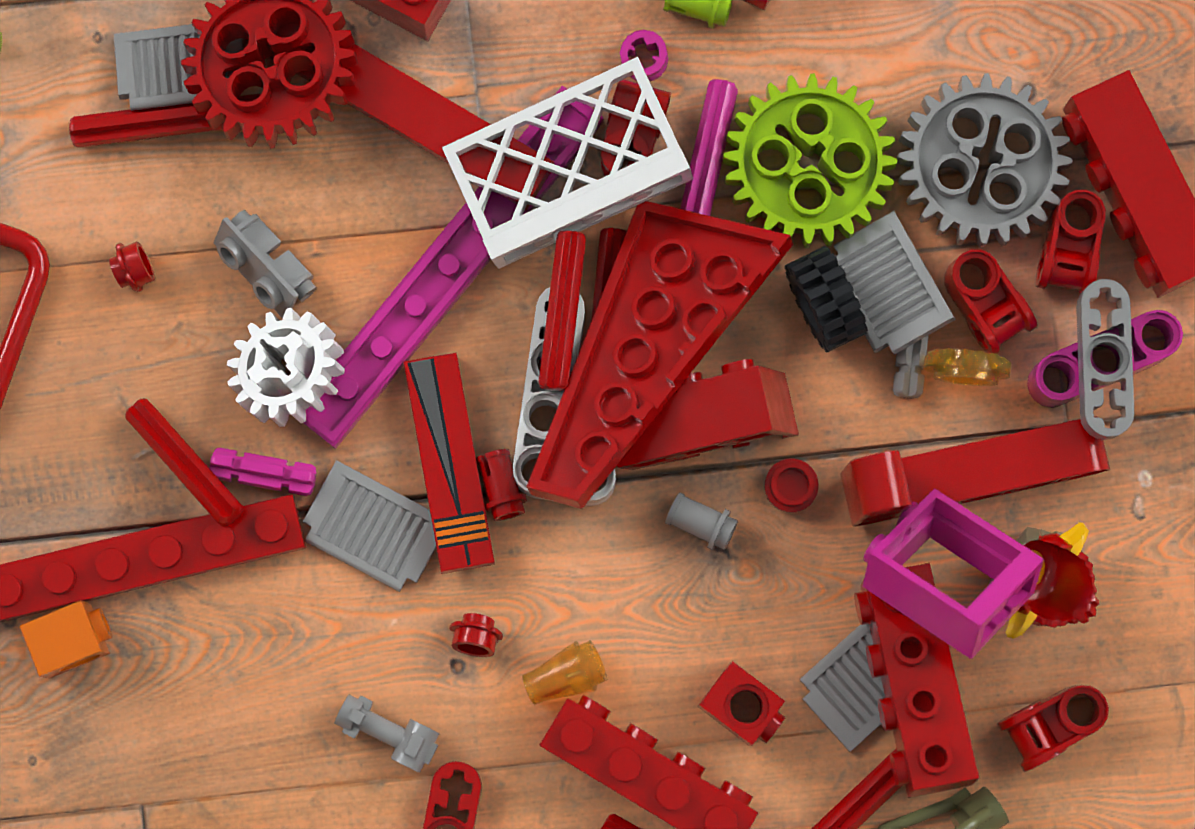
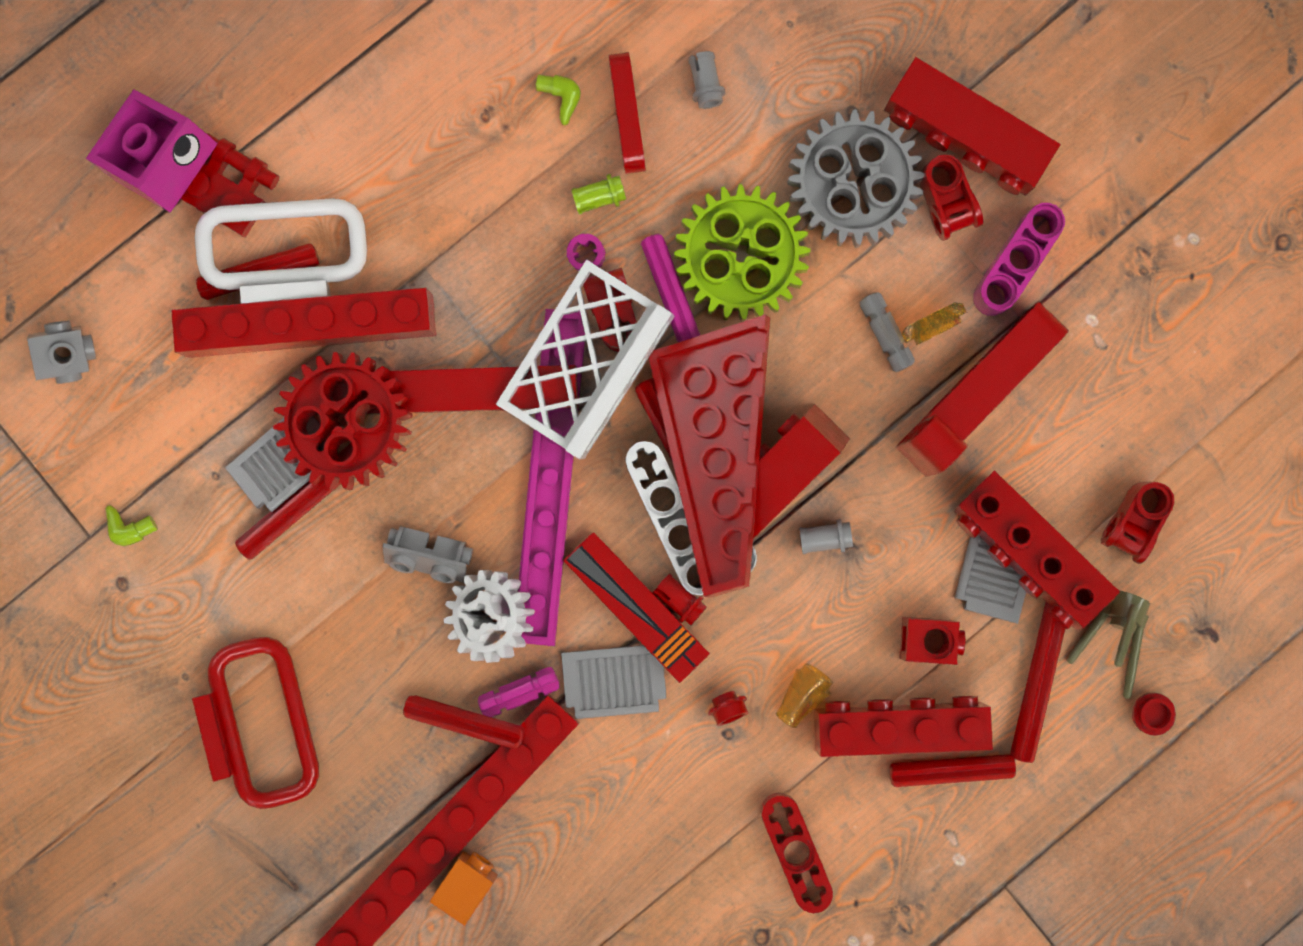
camera: 30 degrees left, 5 degrees up
red plate [109,241,155,292] -> none
light grey bar [334,694,439,773] -> none
red axle [539,230,586,391] -> none
red plate [764,458,819,513] -> none
black tyre [785,246,868,352] -> none
light grey window [834,211,956,355] -> none
dark pink window [862,488,1044,659] -> none
red piece [944,249,1038,356] -> none
red hair [987,522,1099,639] -> none
light grey beam [1076,279,1134,440] -> none

